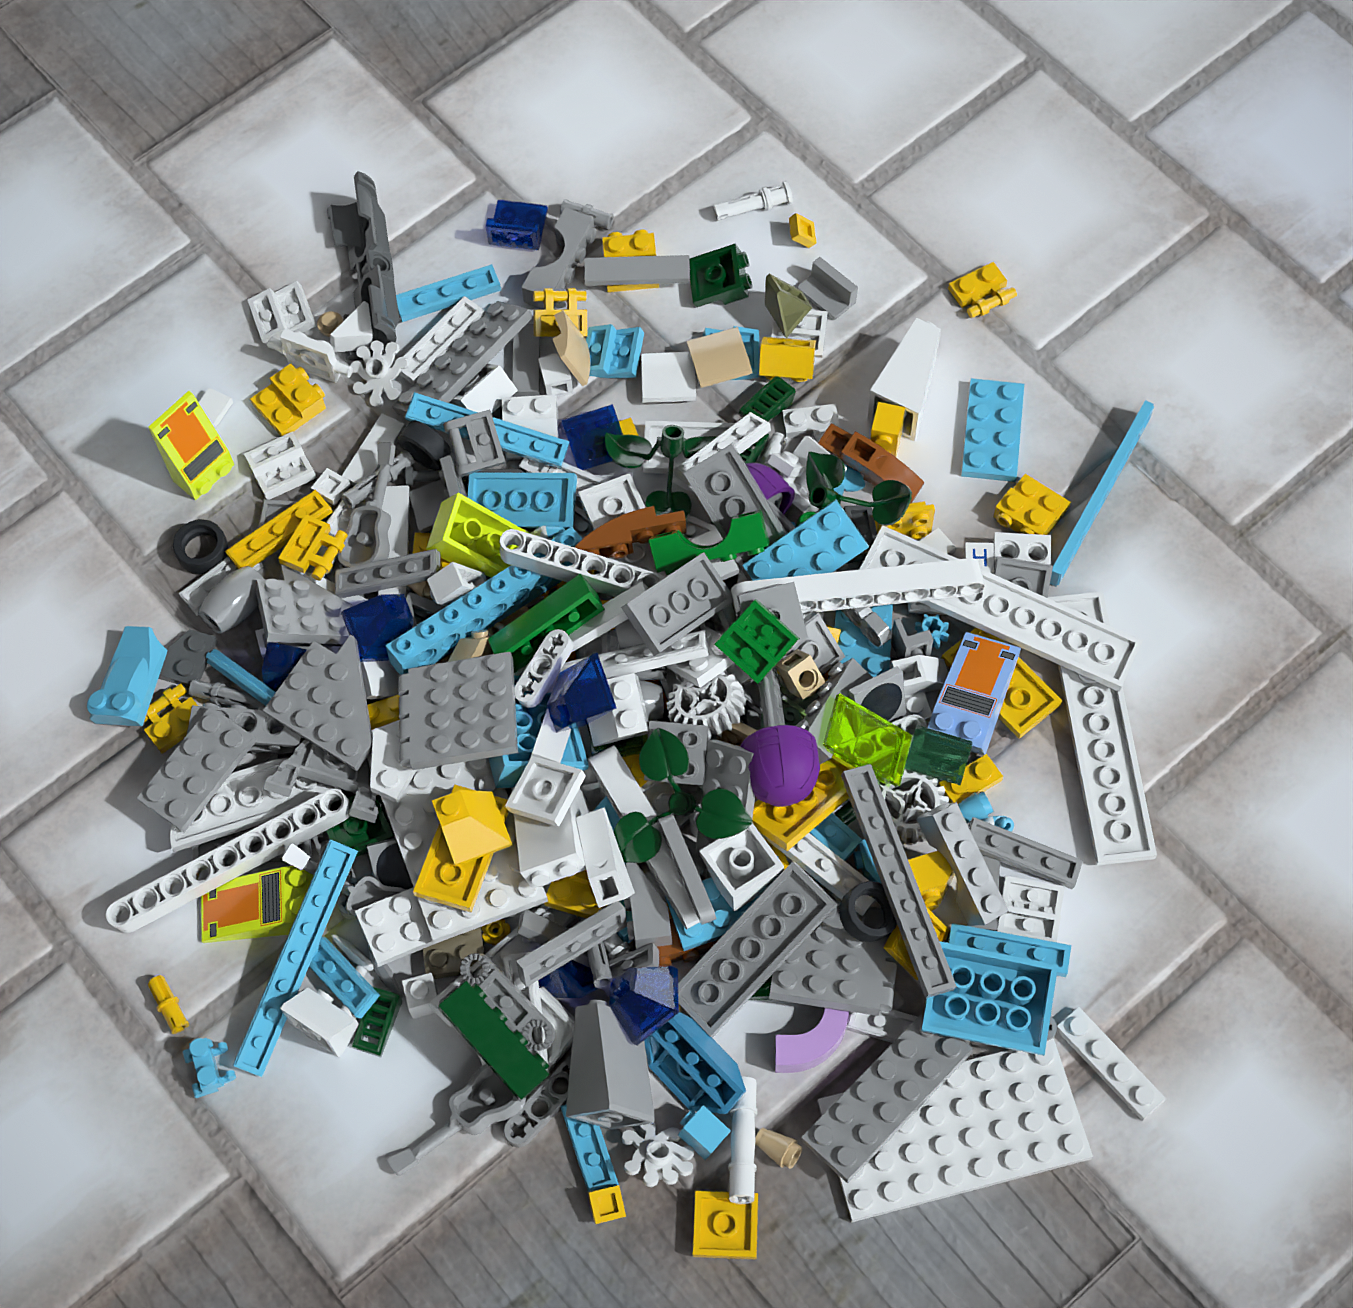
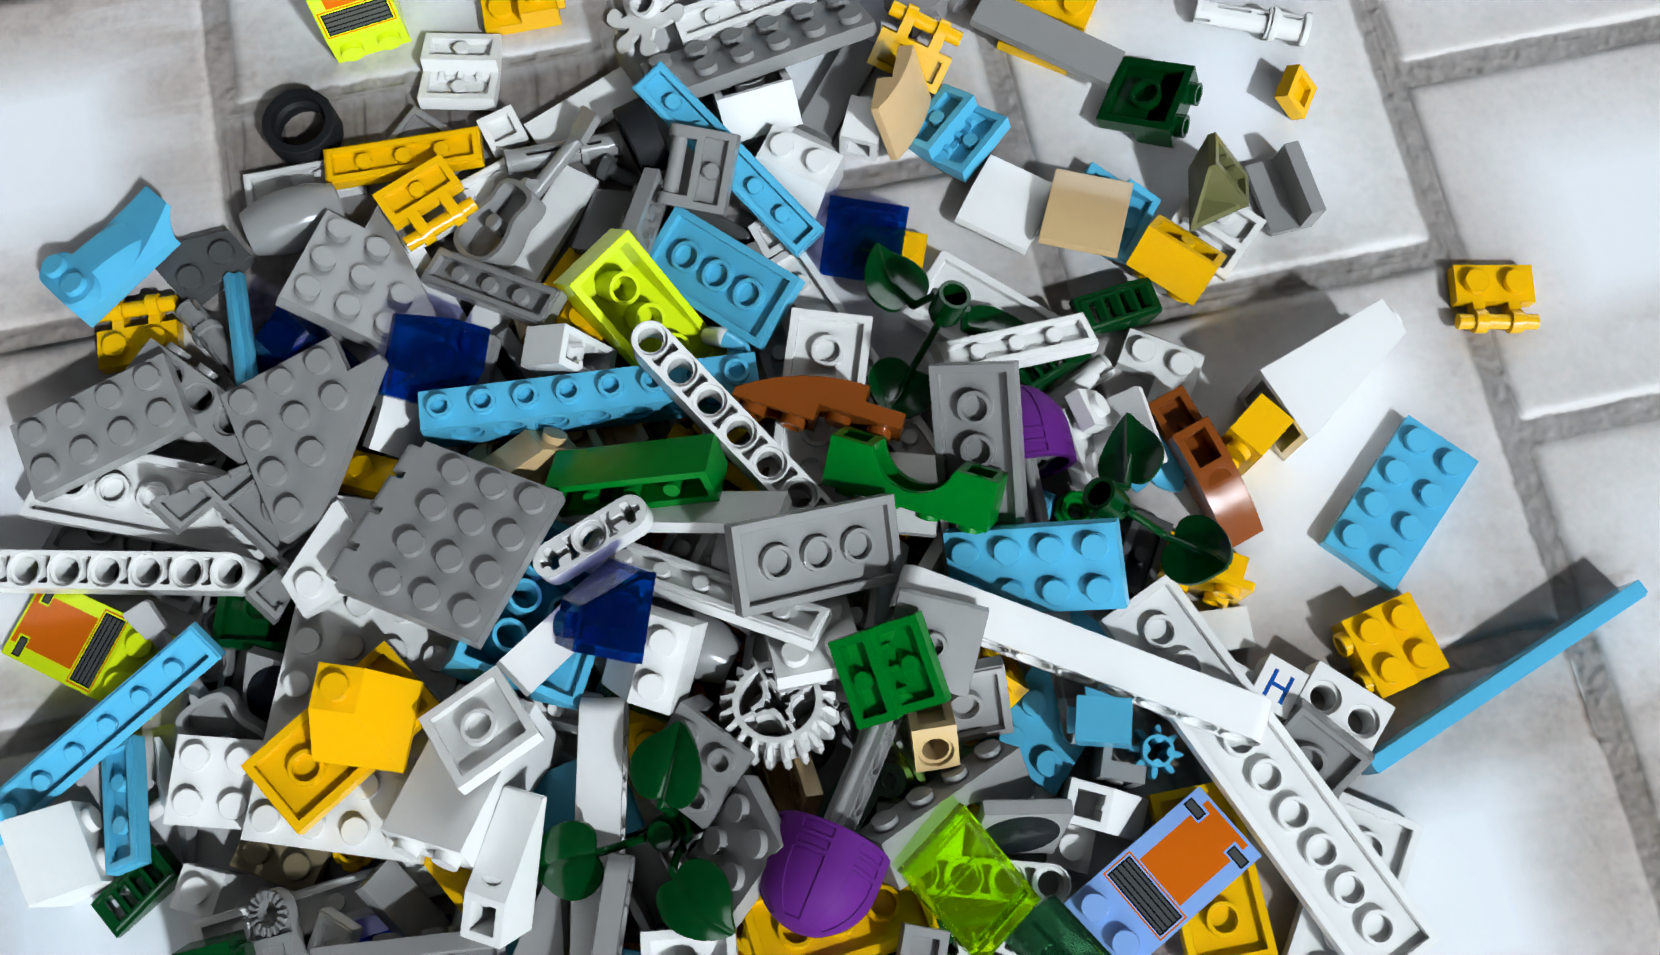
camera: 25 degrees right, 10 degrees up
none -> medium azure brick [1067,695,1133,749]

